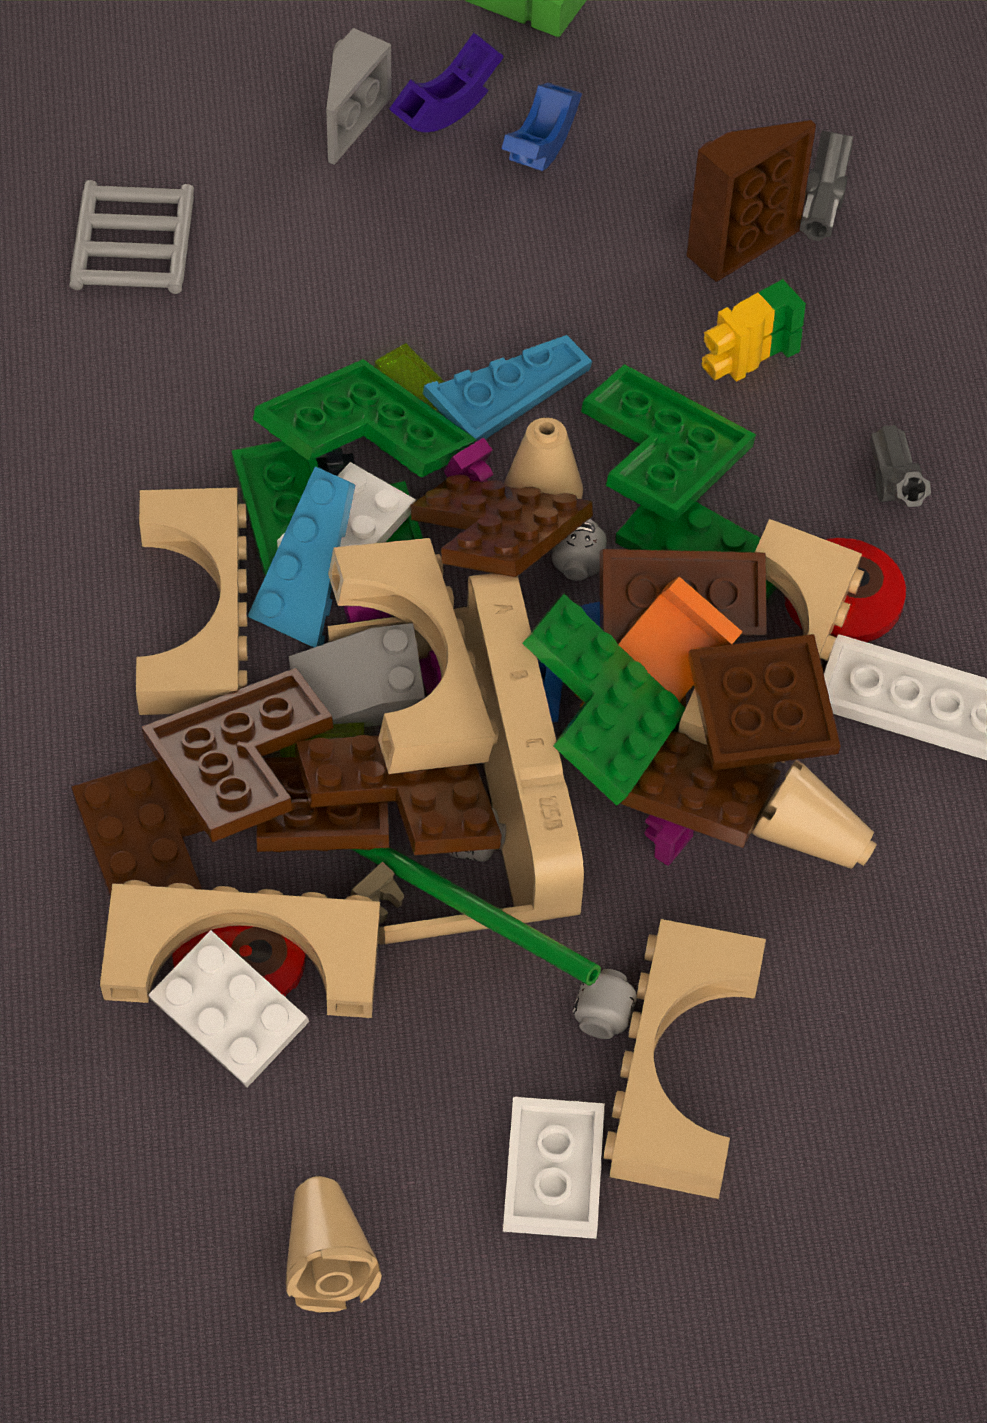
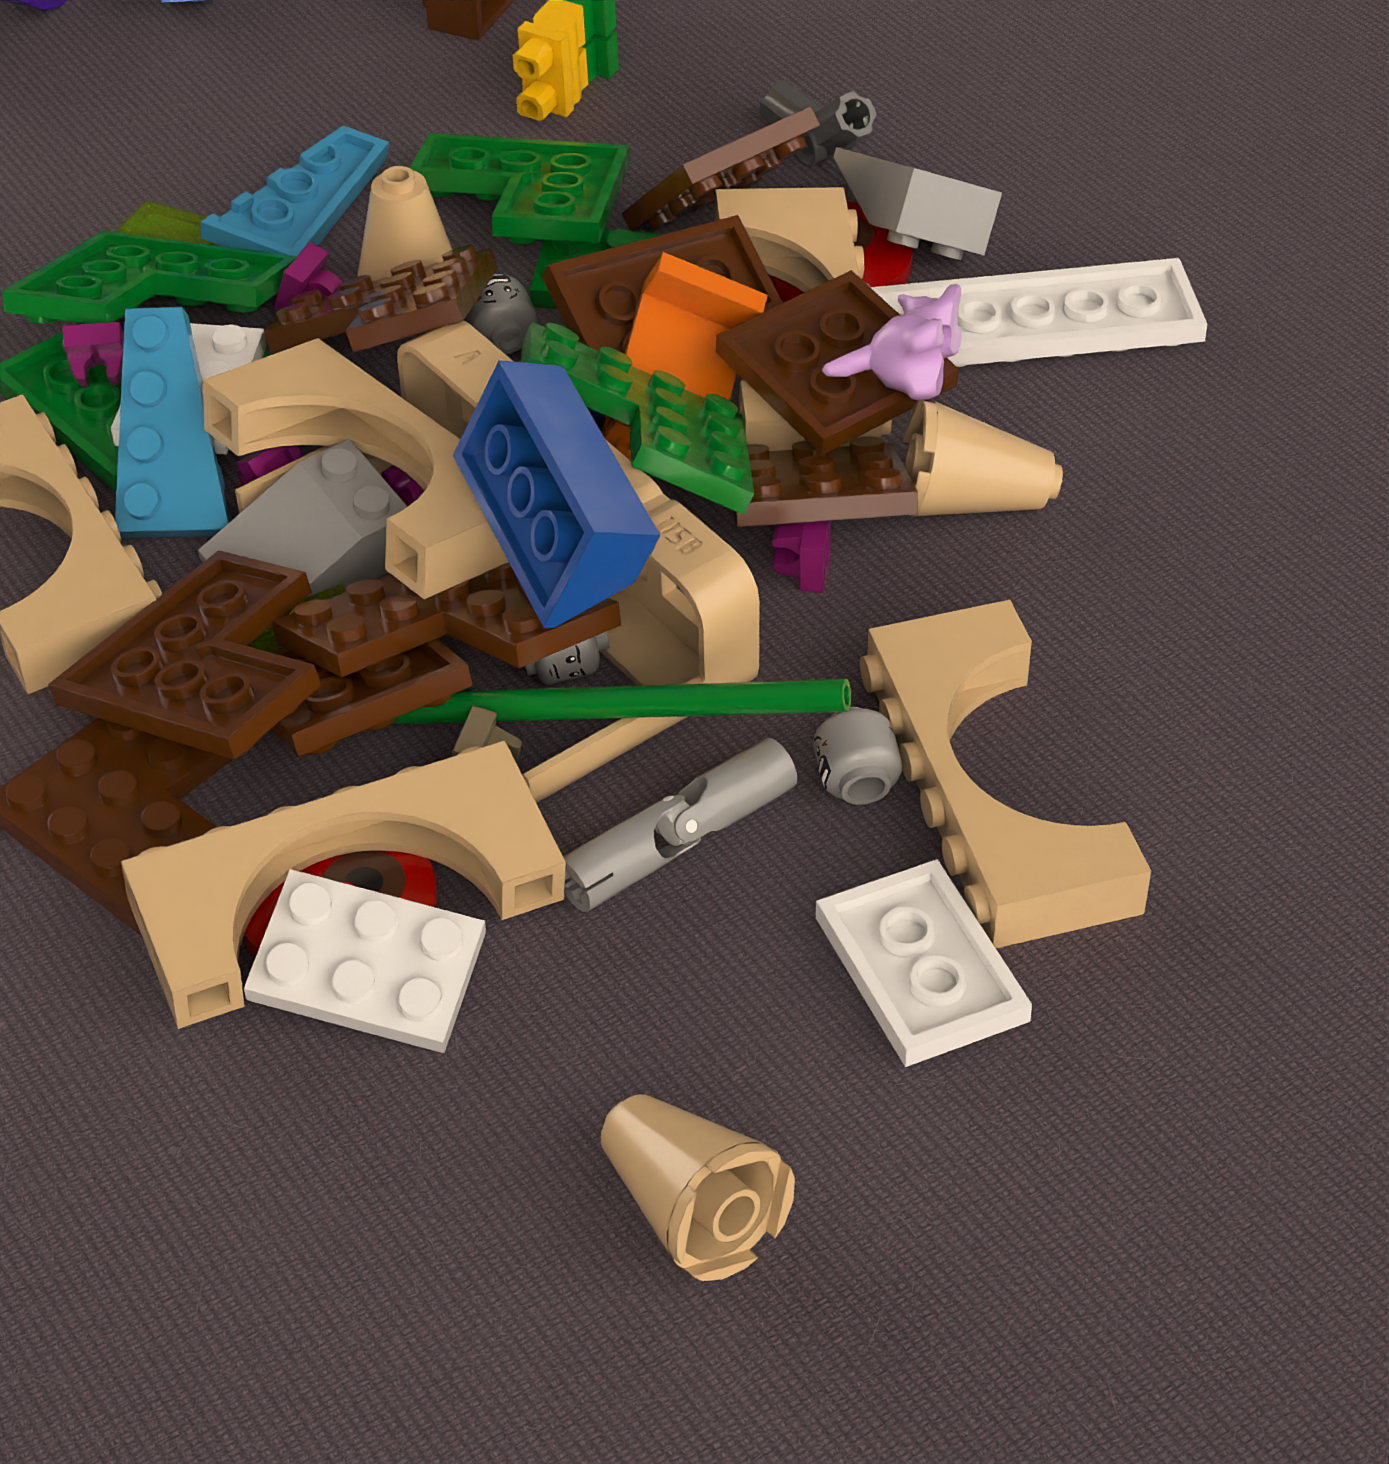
camera: 25 degrees left, 10 degrees down
none -> magenta tile [62,322,124,387]
none -> blue slope [453,360,661,628]
none -> light grey piece [563,737,797,912]
none -> reddish brown plate [621,106,820,231]
none -> lavender animal [822,284,962,401]
none -> light grey slope [833,147,1002,260]

